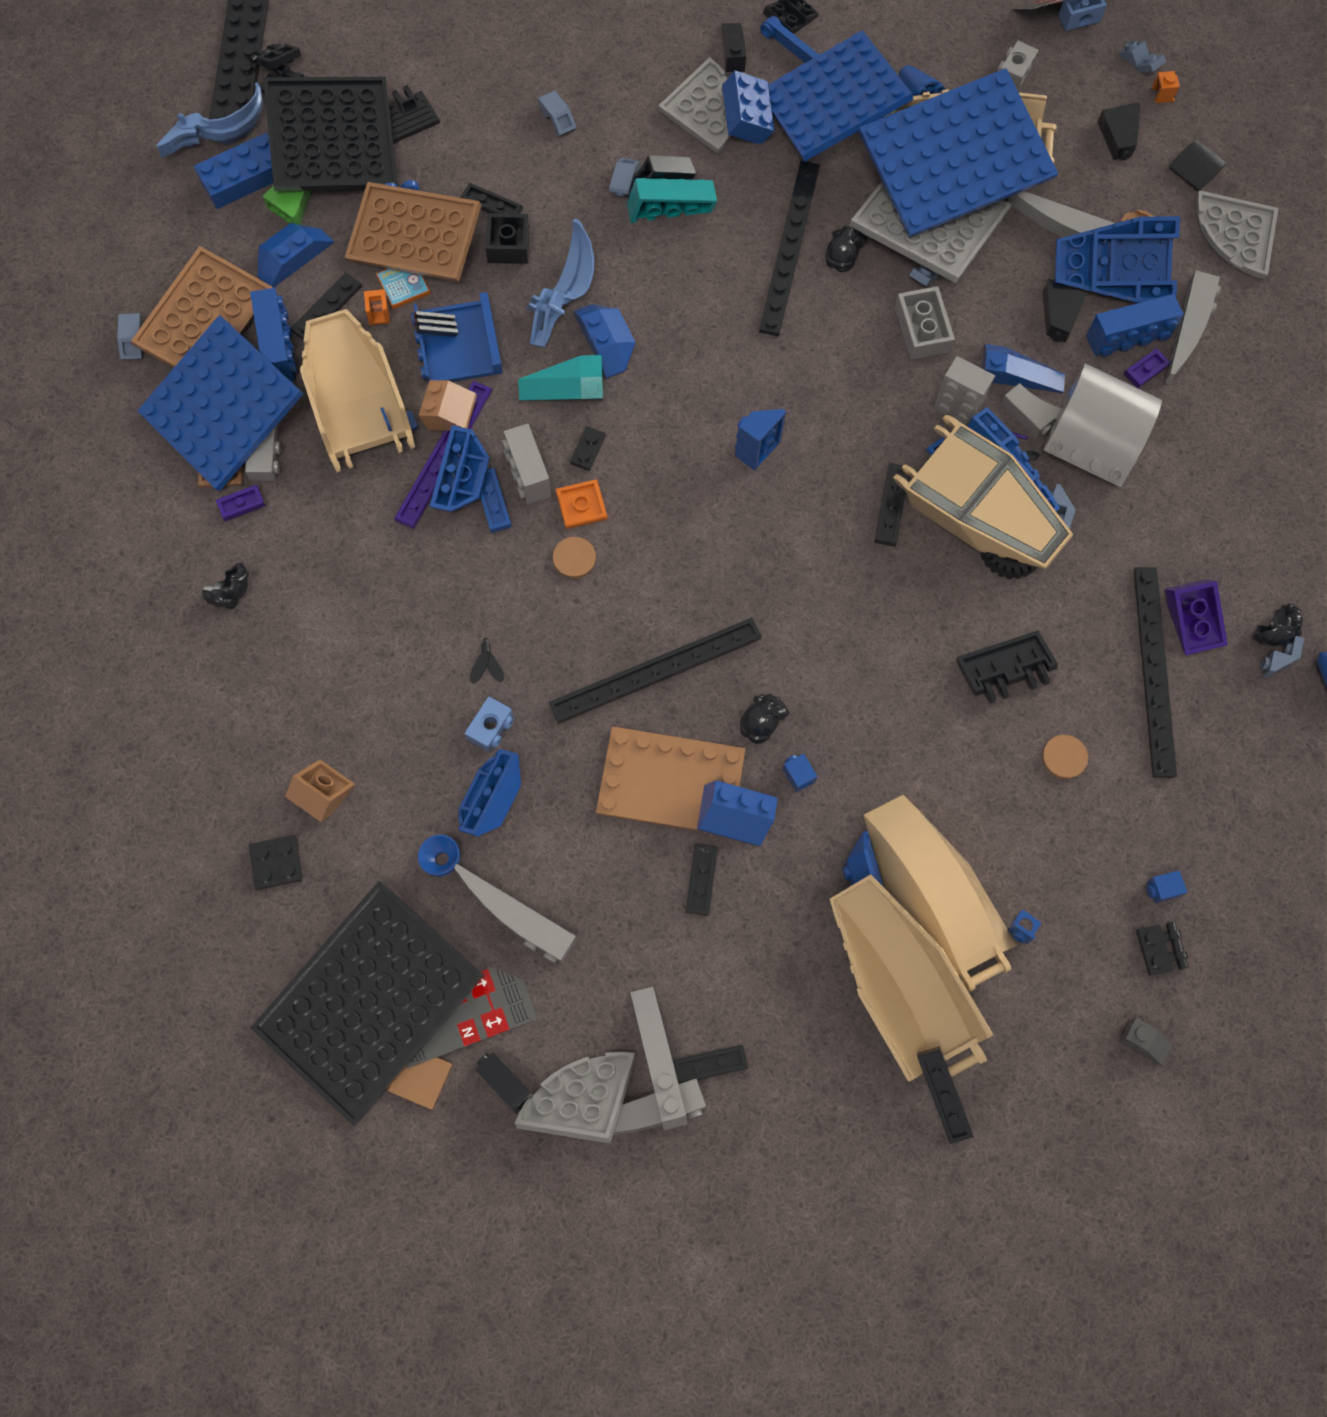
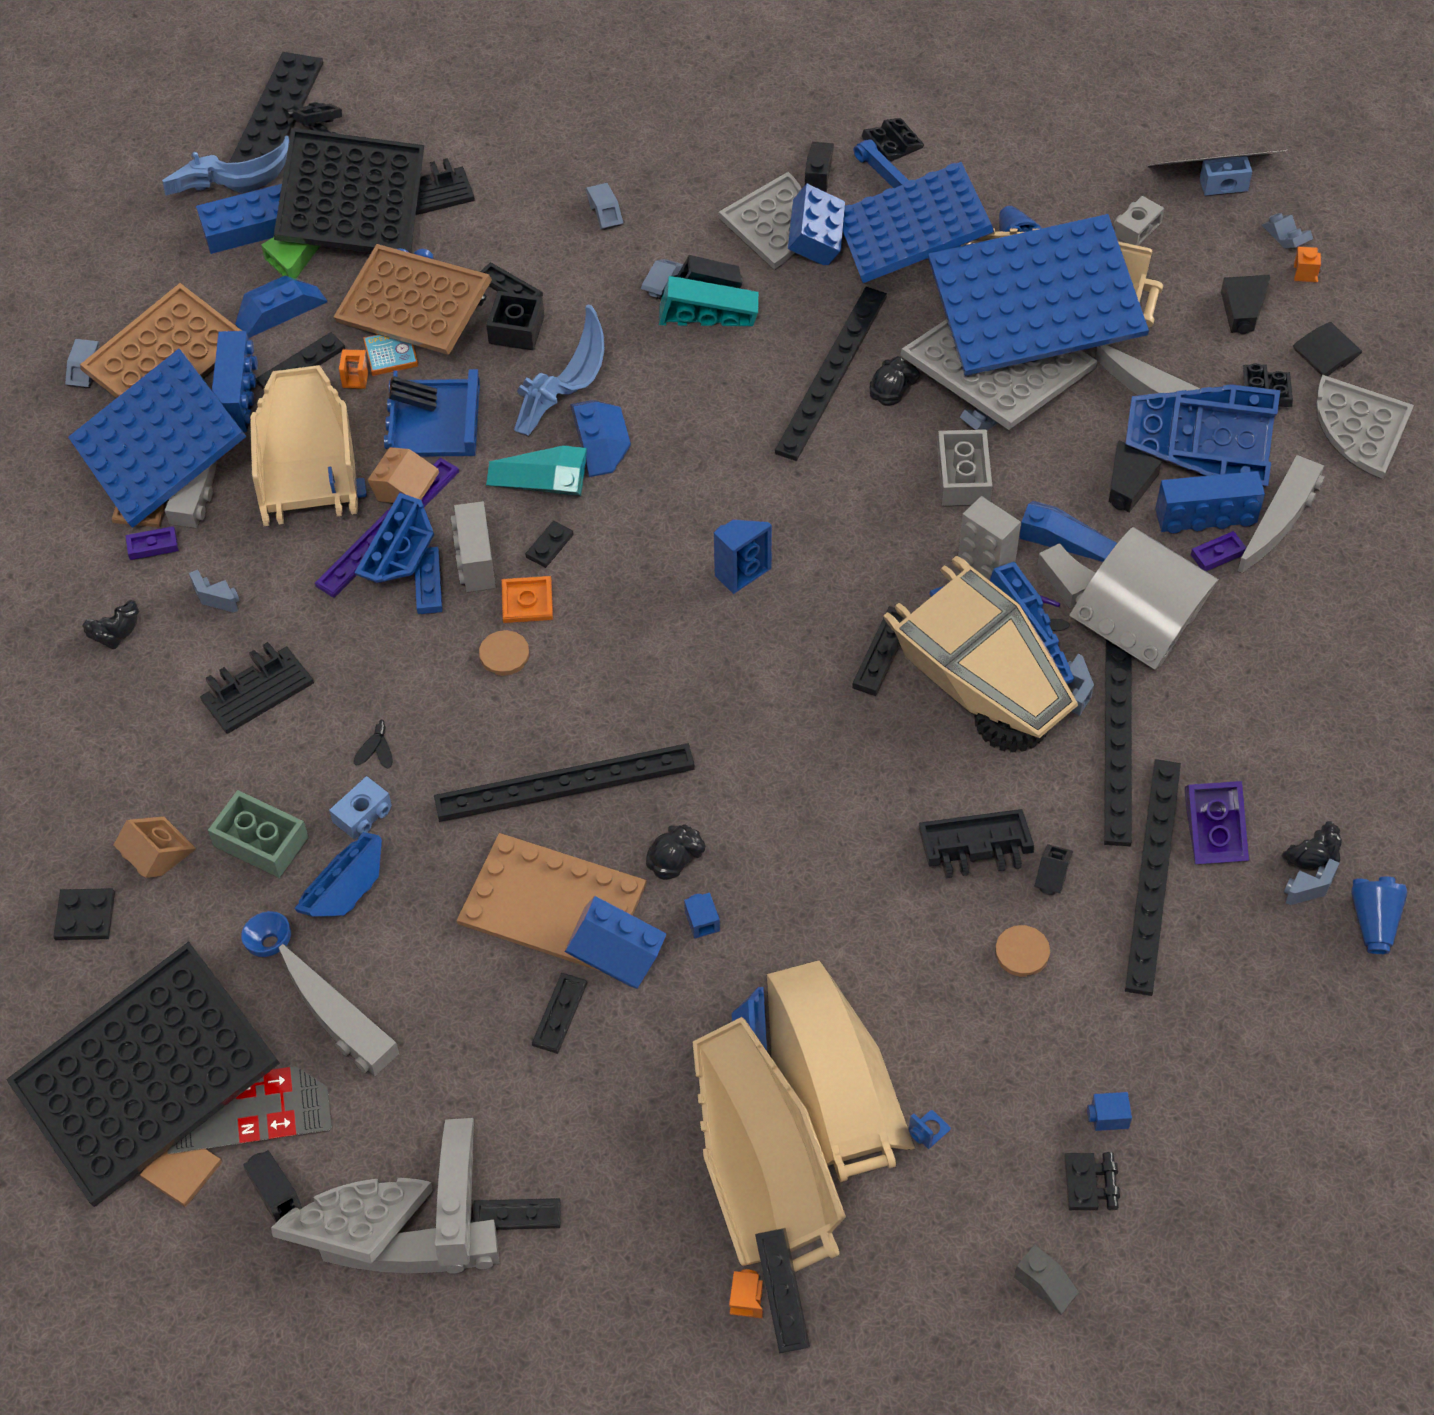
camera: 15 degrees right, 15 degrees down
none -> sand blue slope [189,570,240,613]
none -> black hinge [200,642,314,734]
none -> sand green brick [208,790,309,878]
none -> orange window [729,1269,763,1319]
none -> black slope [1034,844,1073,895]
none -> black plate [1104,638,1132,847]
none -> black slope [1243,363,1293,407]

